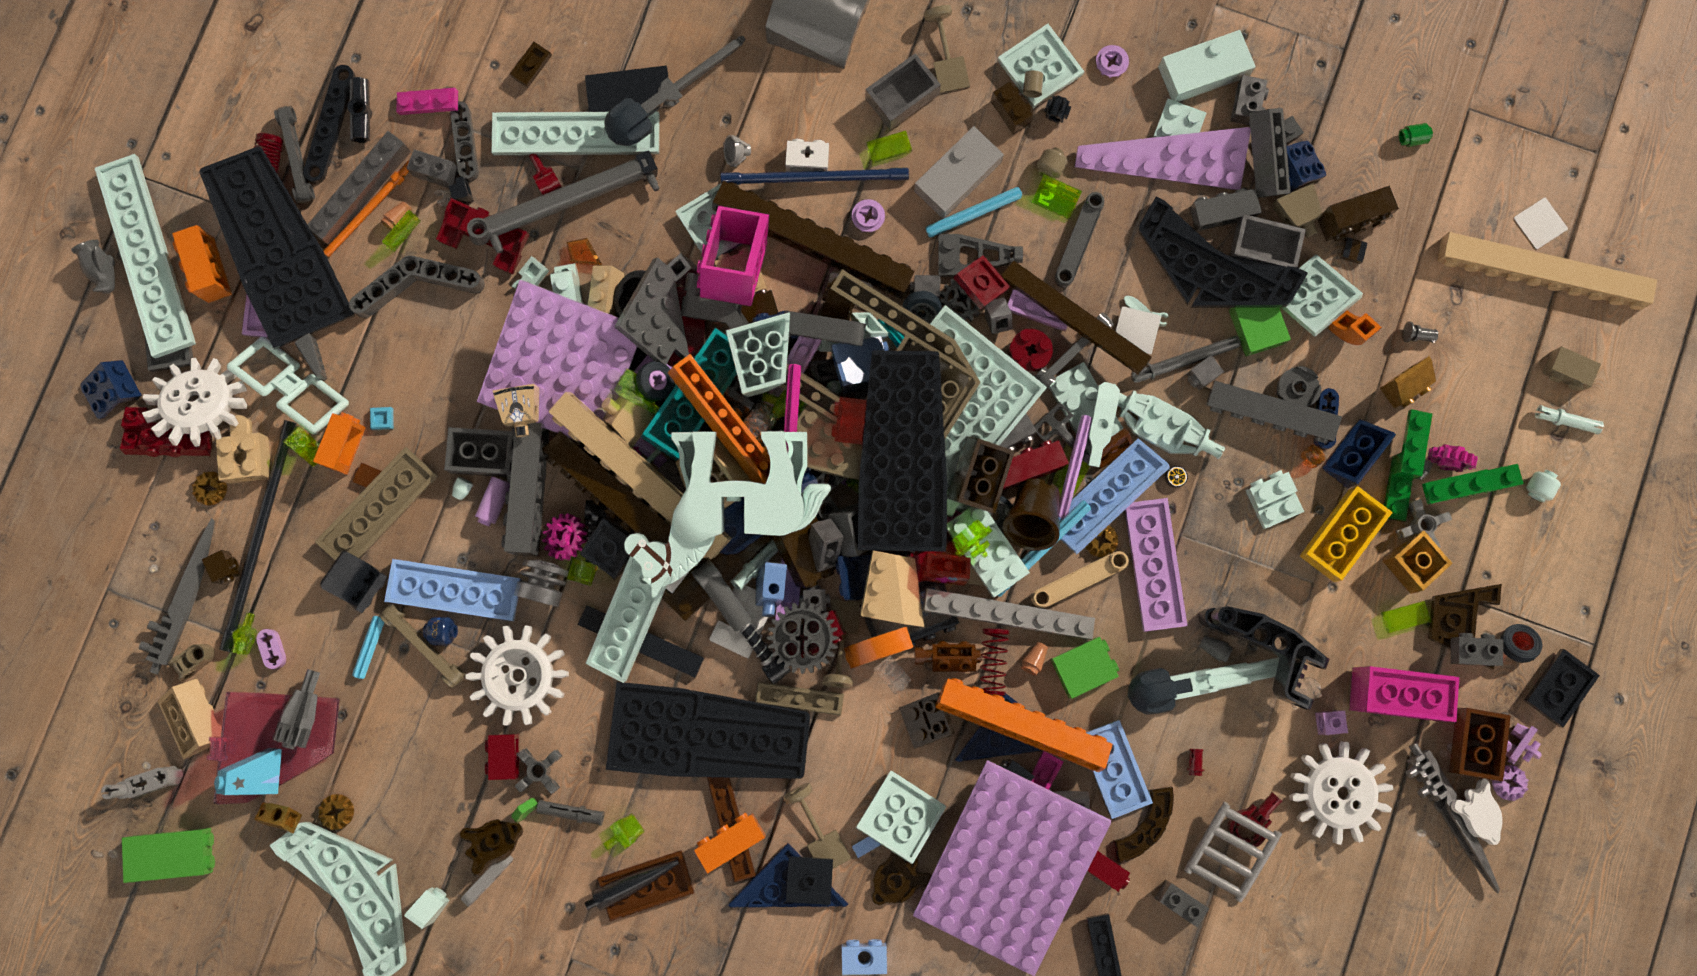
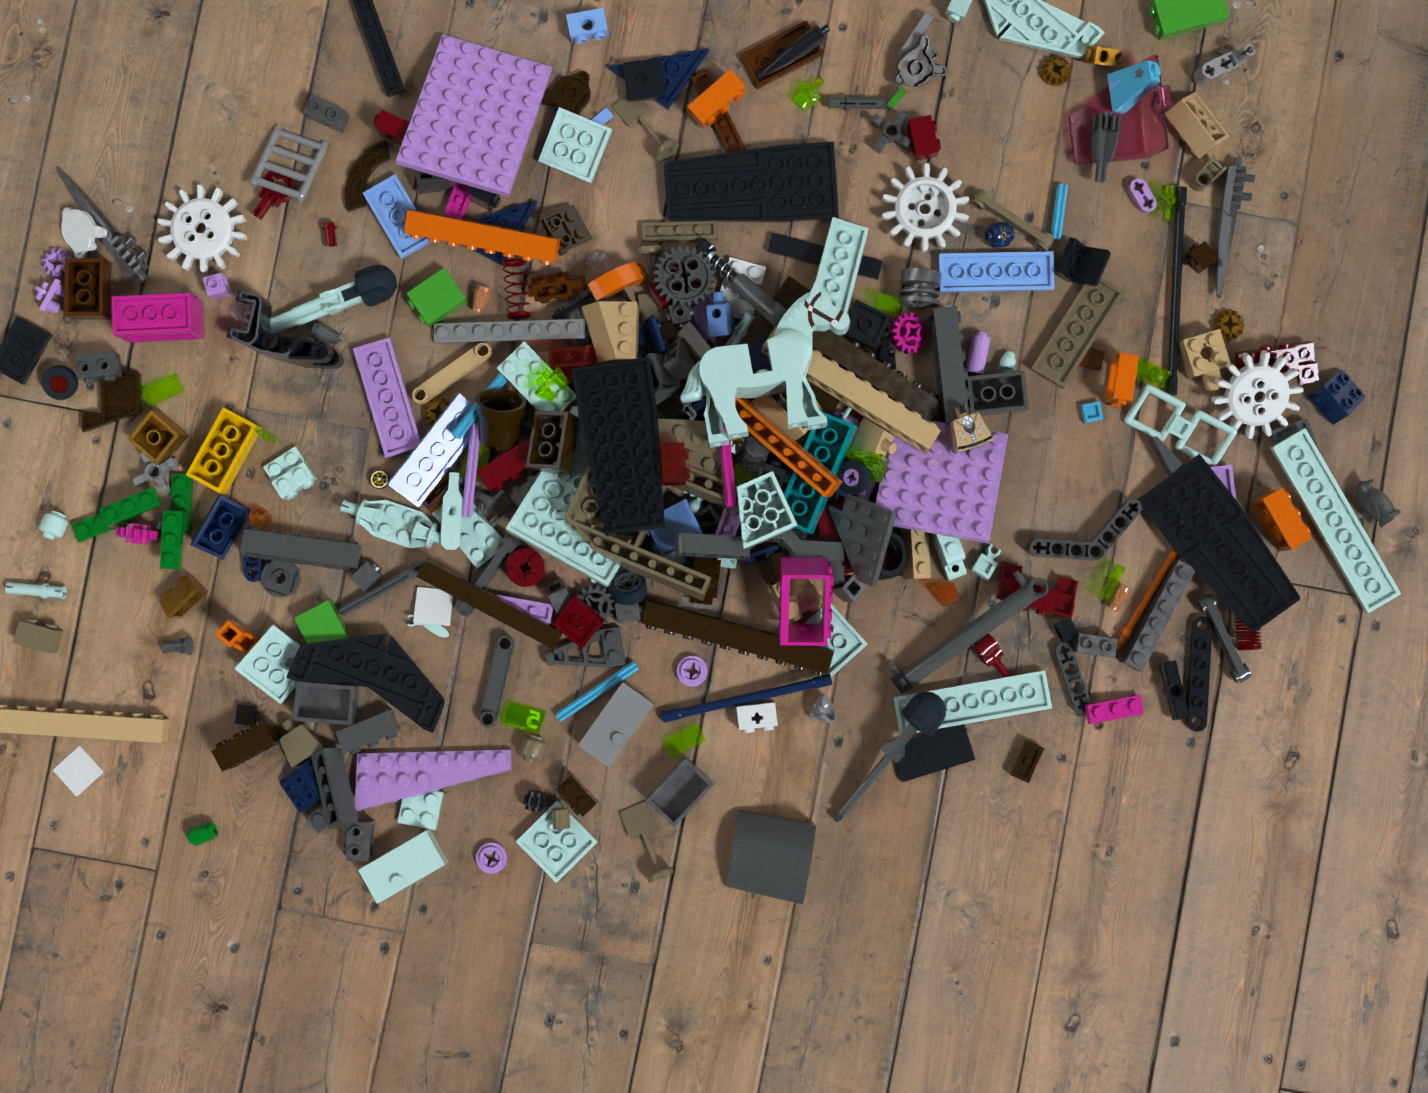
camera: 170 degrees right, 5 degrees up
none -> clear neon green piece [256,429,280,443]

